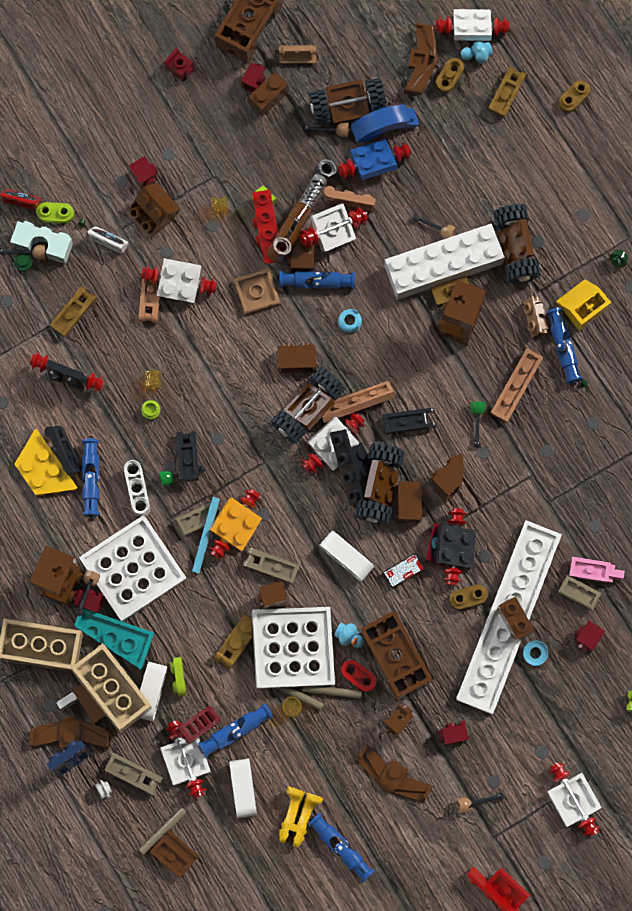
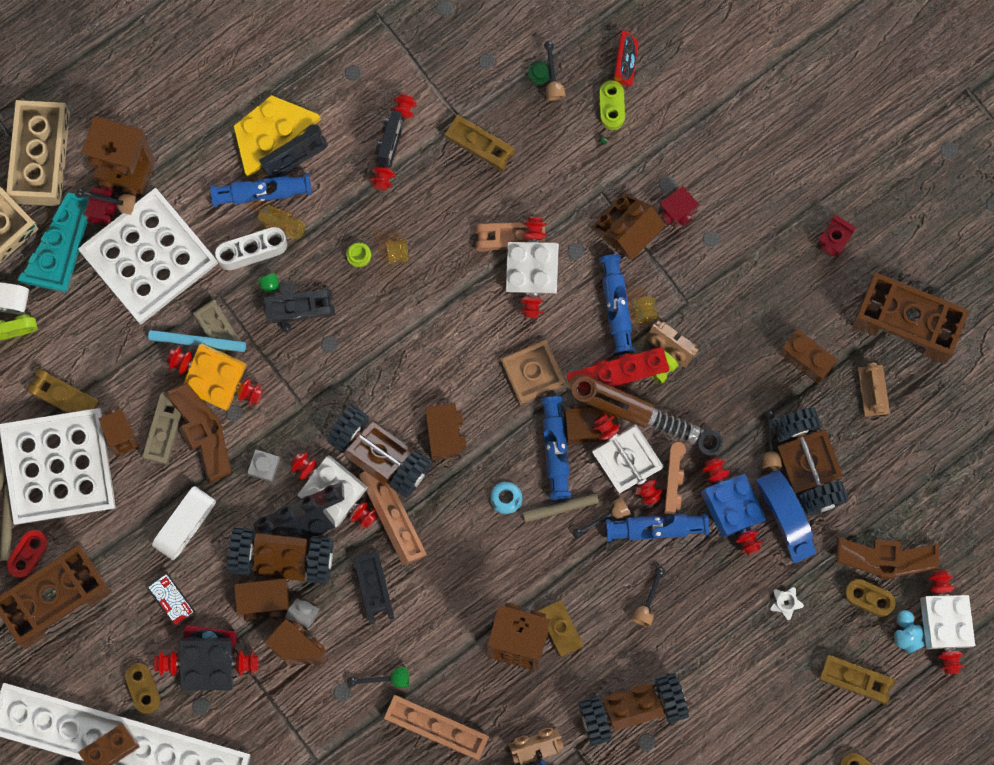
camera: 85 degrees right, 0 degrees up
light aqua arch [10,221,73,264] -> none
white slope [88,227,128,254] -> none
dark red brick [241,62,266,93] -> none
medium azure animal [334,623,365,648] -> none
white brick [384,224,505,300] -> none
none -> reddish brown plate [163,383,232,484]
none -> light grey plate [248,449,280,482]
none -> clear yellow plate [257,205,305,239]
none -> light grey plate [285,598,319,628]
none -> dark tan bar [523,493,599,522]
none -> hinge [573,497,631,538]
none -> blue piece [599,254,635,356]
none -> blue piece [606,513,709,542]
none -> medium nougat hinge [646,321,699,368]
none -> white plate [771,587,804,620]

